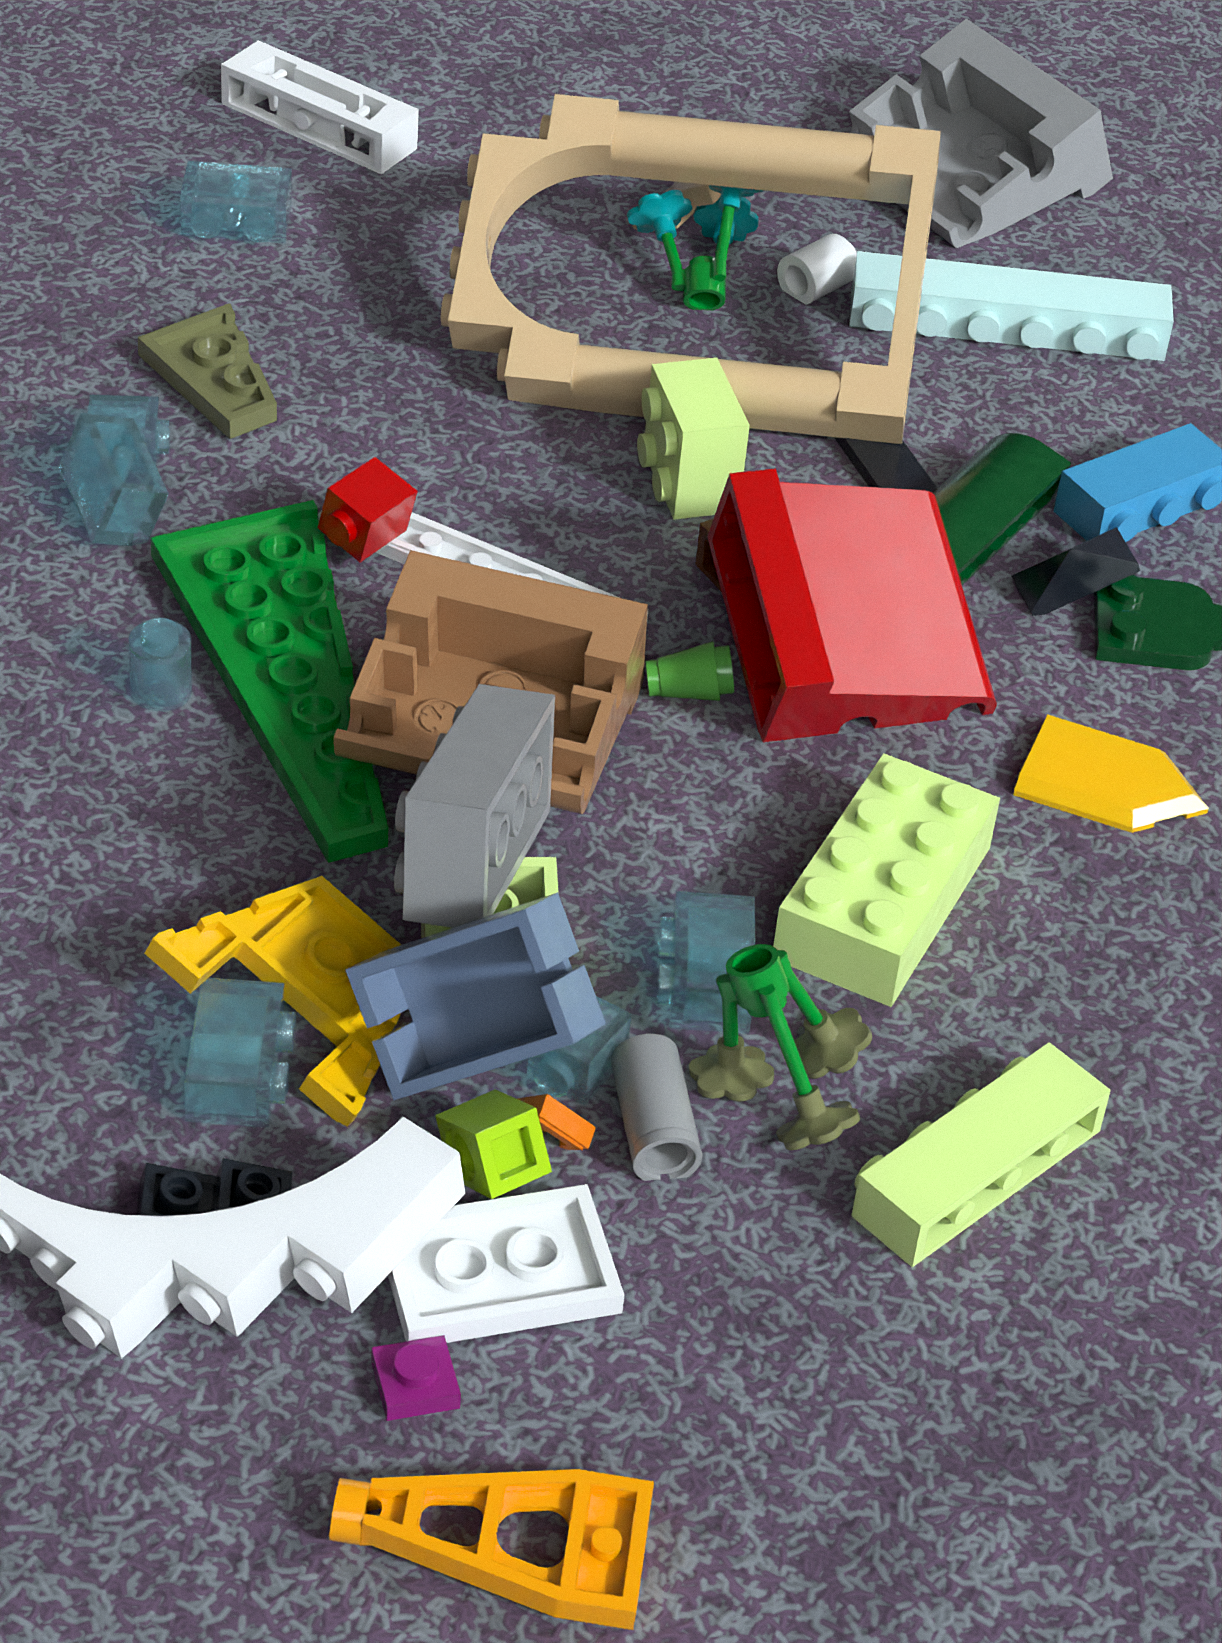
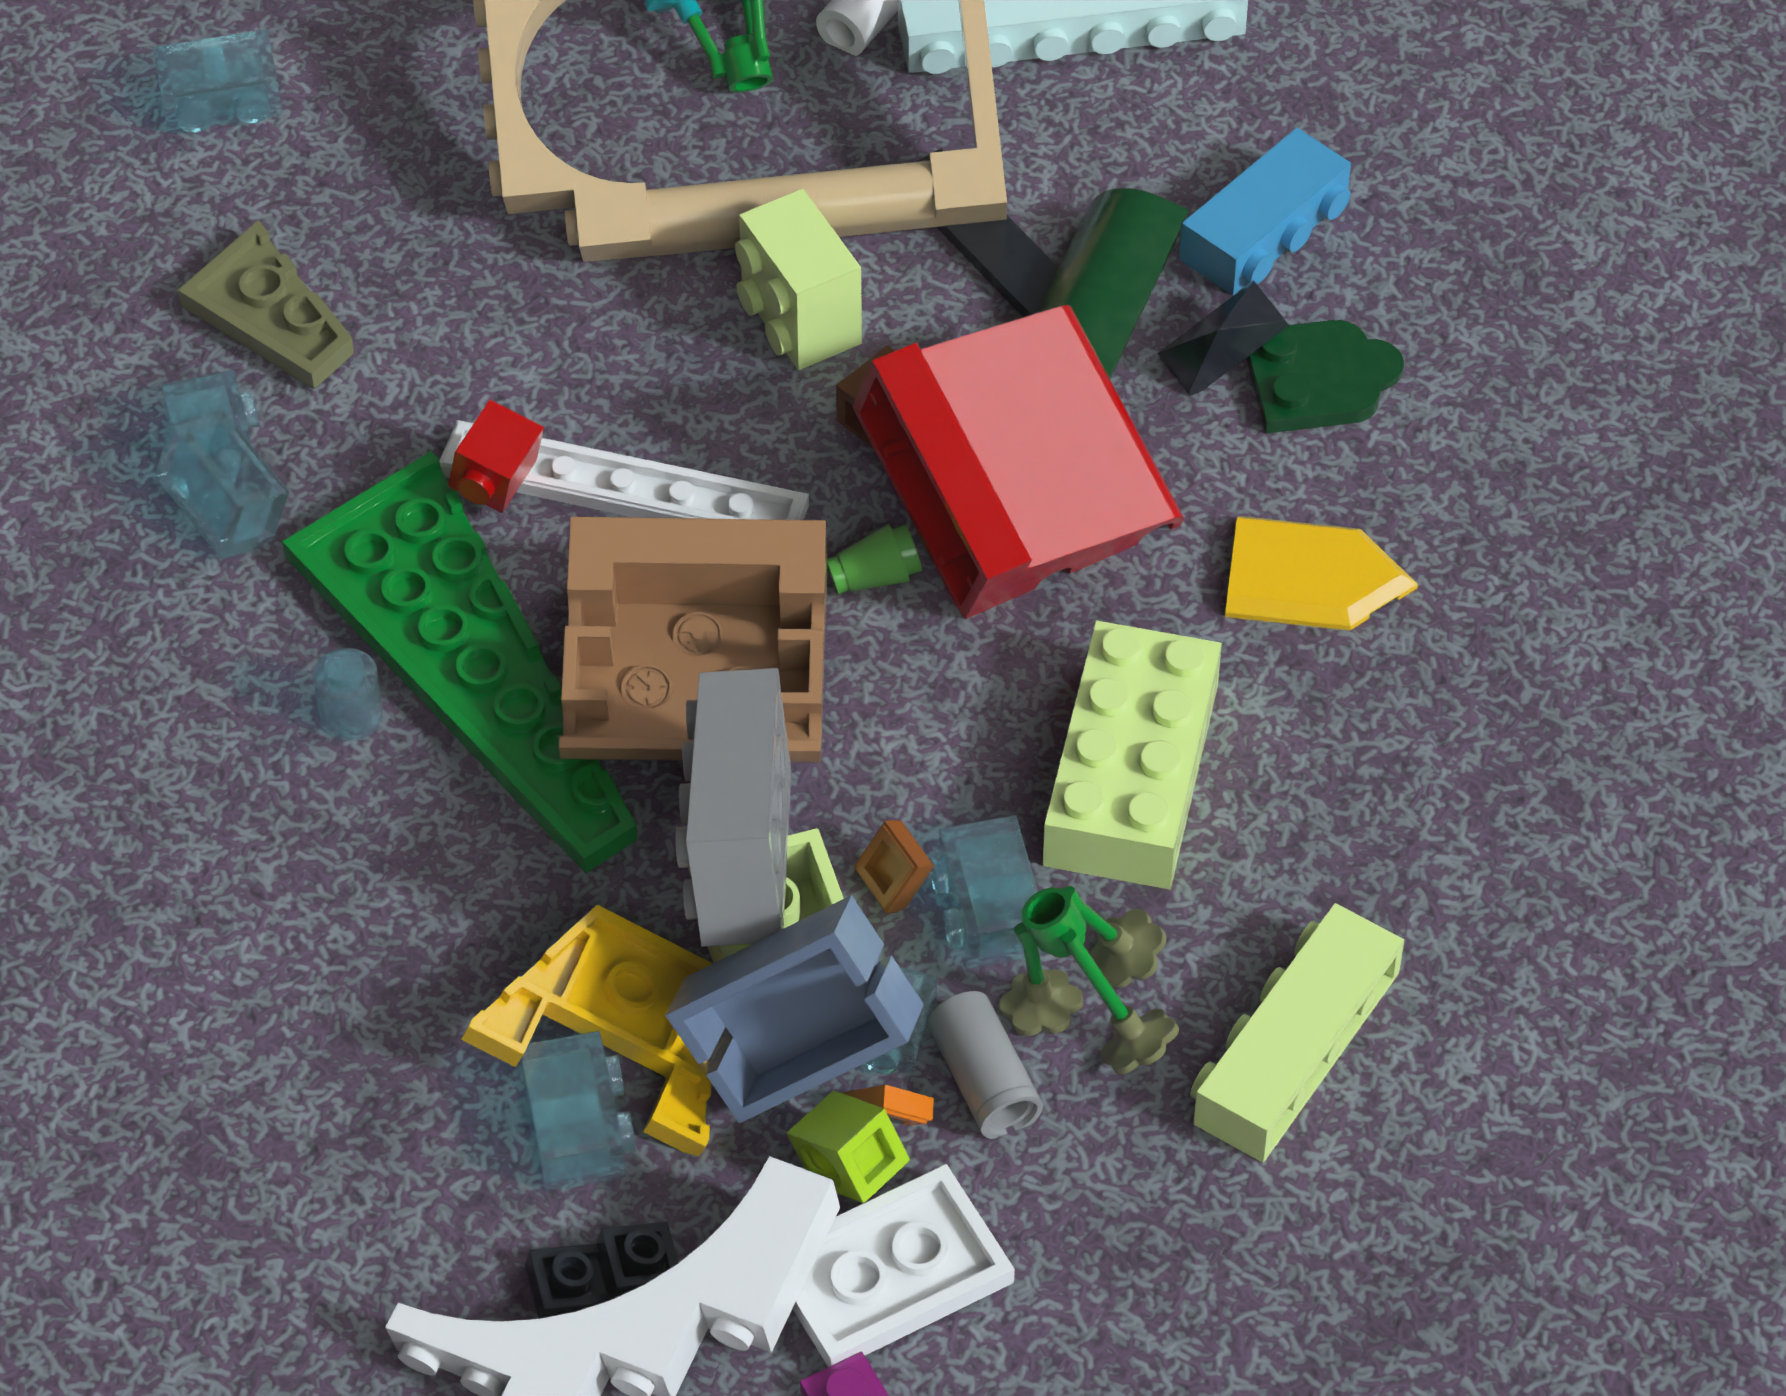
camera: 10 degrees left, 10 degrees up
none -> dark orange tile [854,820,935,913]

